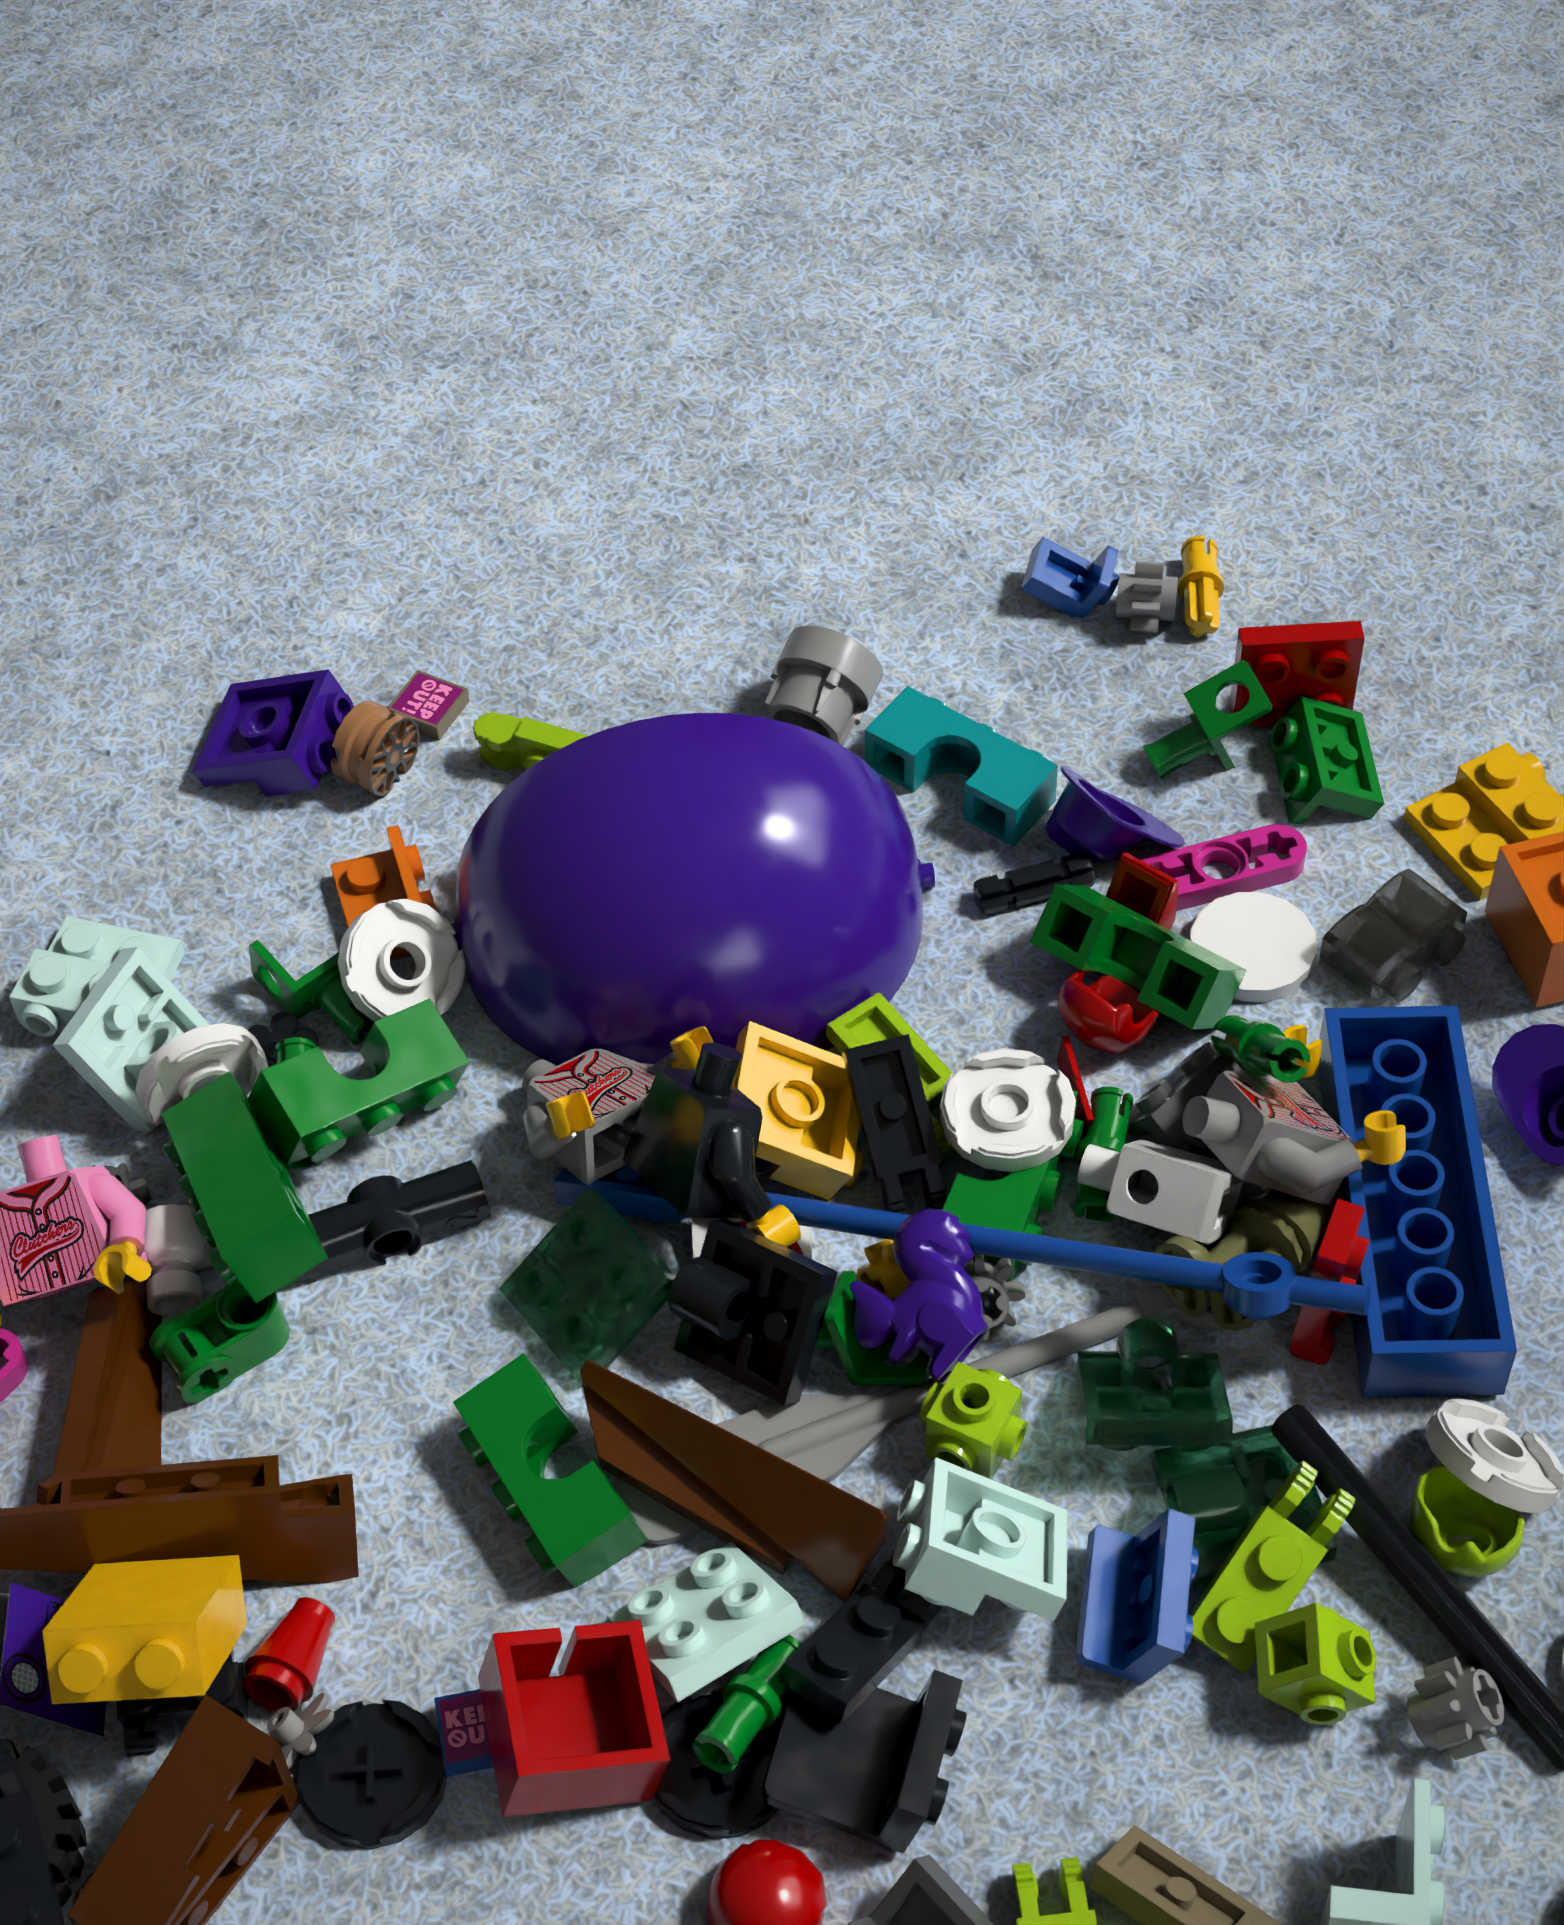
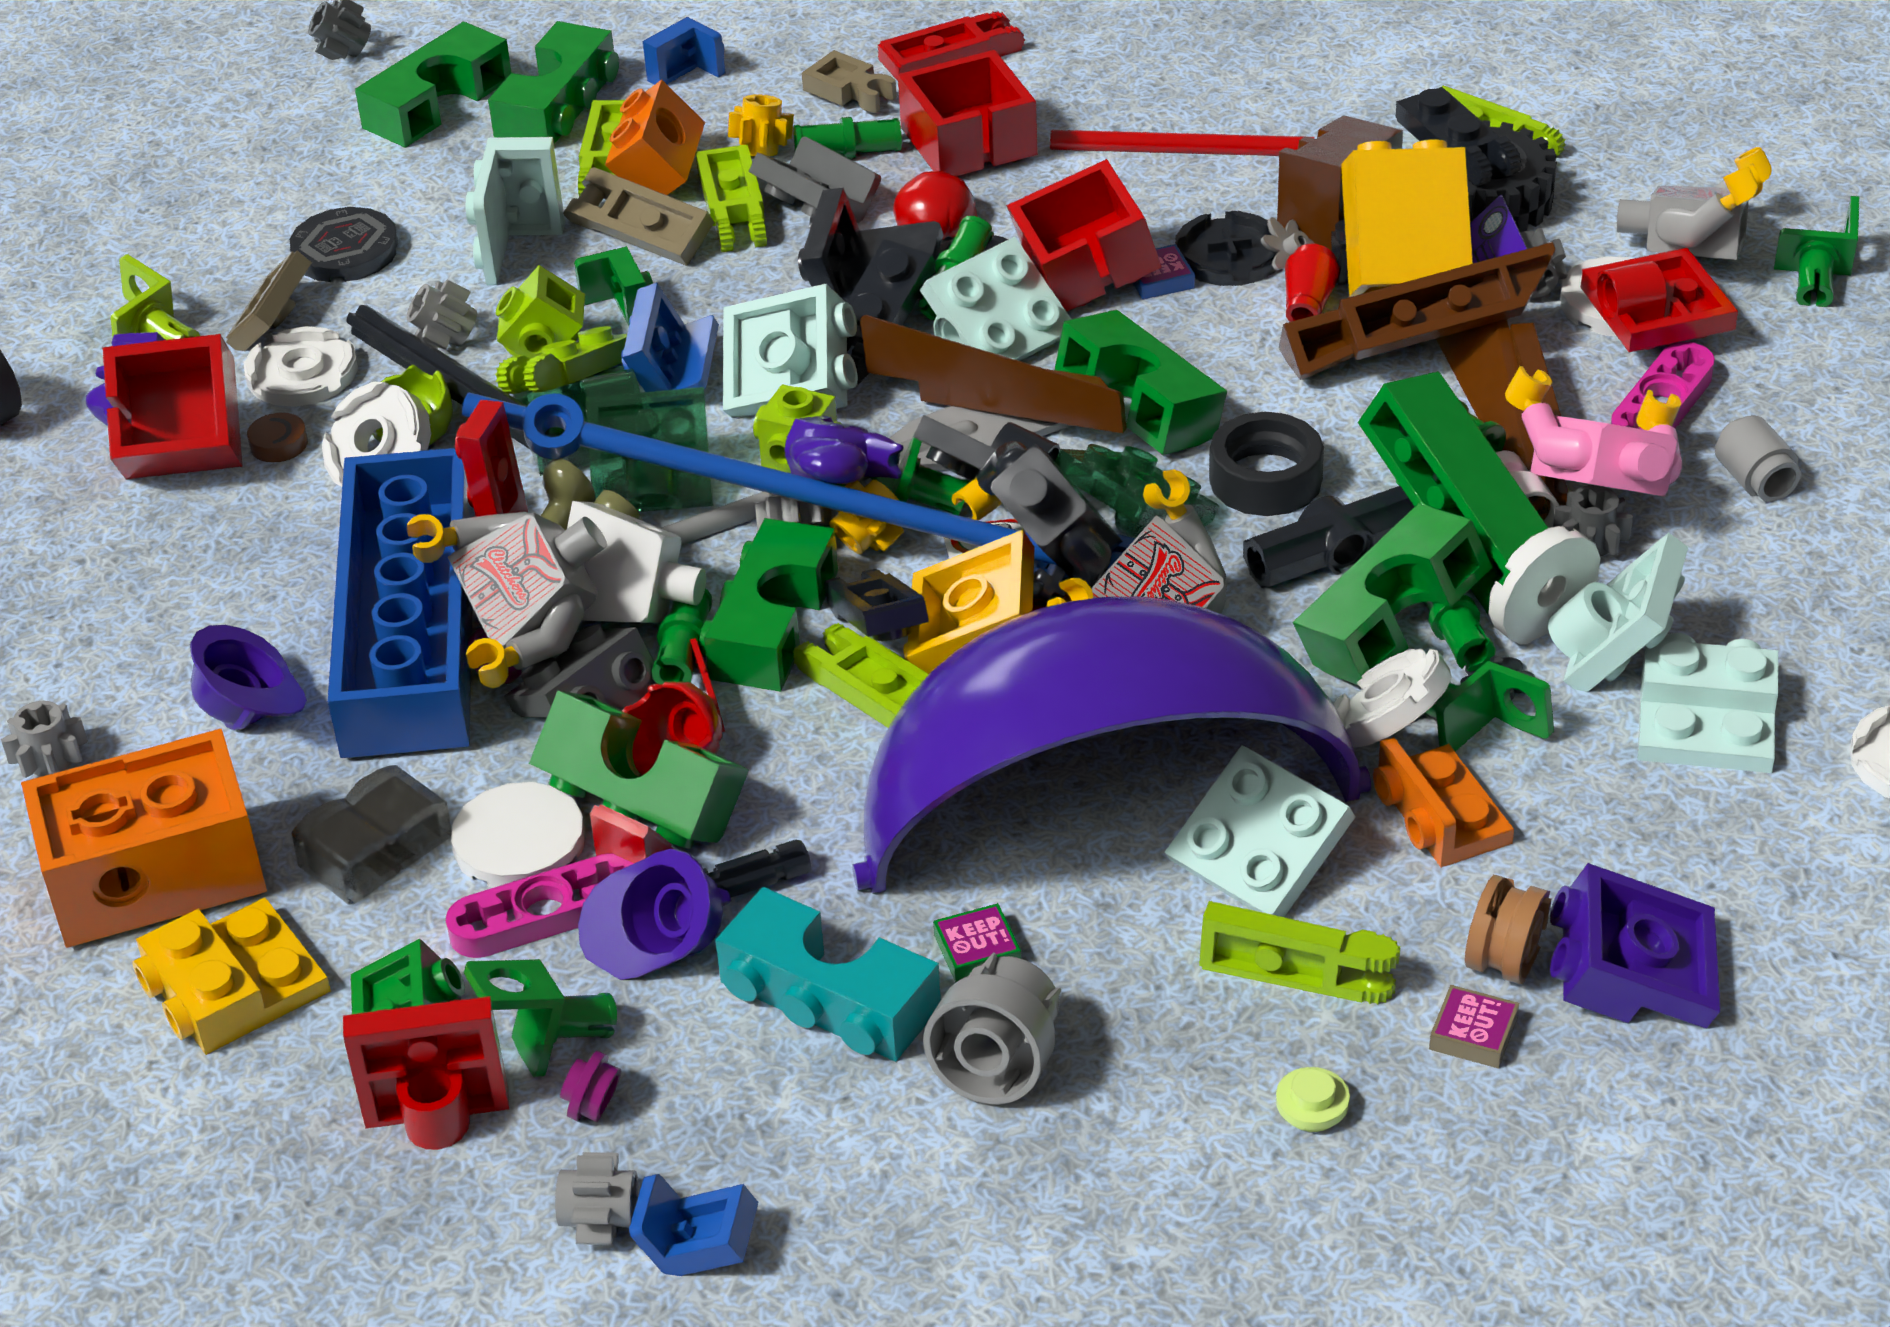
camera: 175 degrees right, 10 degrees down
white tile [940,1048,1076,1172] -> none
yellow axle [1178,535,1224,637] -> none
green pin [1211,1015,1310,1083] -> none
none -> magenta plate [560,1050,621,1122]
none -> green bracket [574,246,653,326]
none -> black tyre [1209,411,1324,516]
none -> yellowish green plate [1276,1067,1350,1132]

